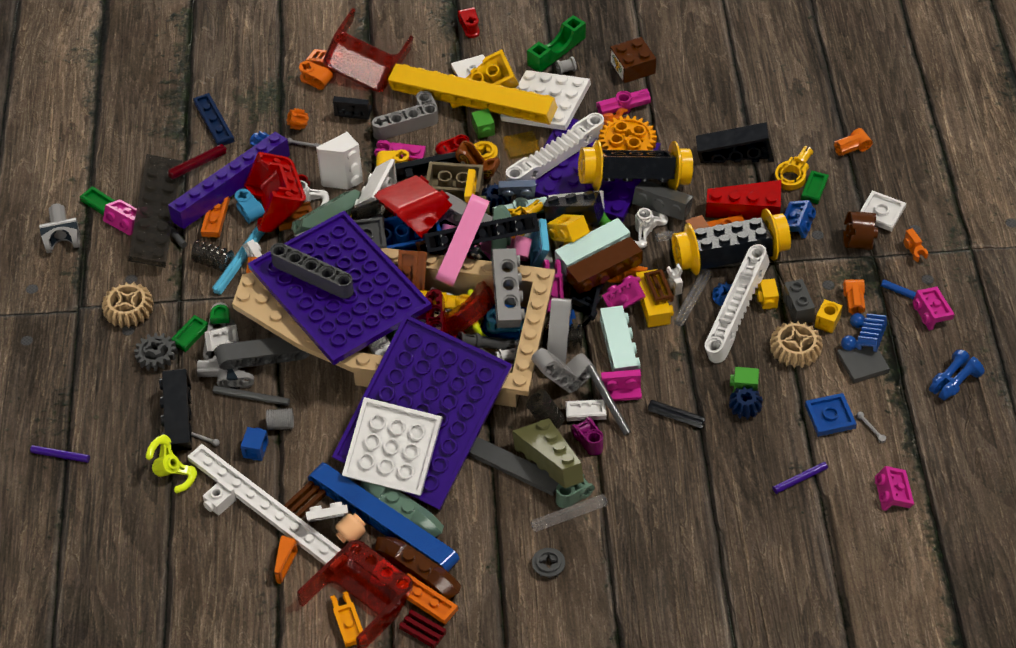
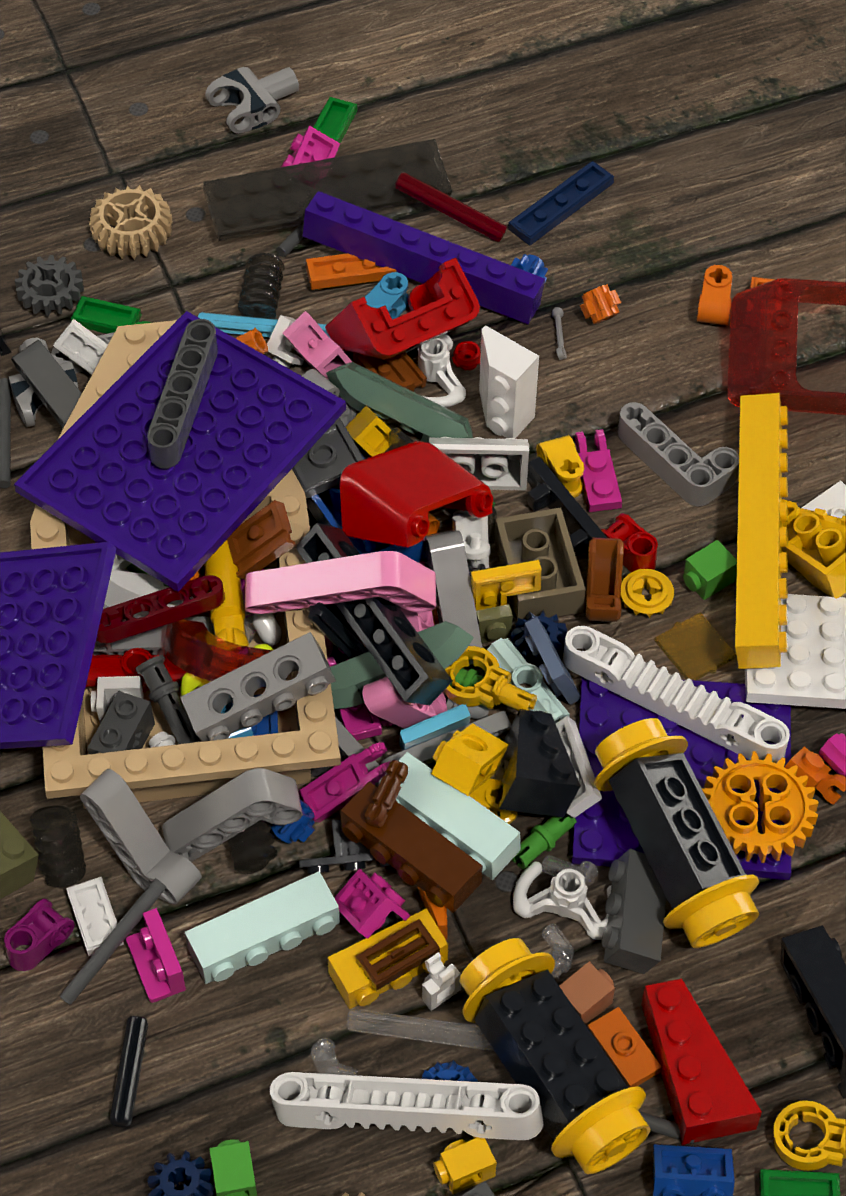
camera: 70 degrees right, 5 degrees up
black bracket [333,96,372,120] -> none
none -> bright pink brick [282,311,352,379]
none -> clear arm [311,1038,358,1076]
none -> reddish brown axle [365,760,408,828]
none -> clear arm [542,855,598,886]

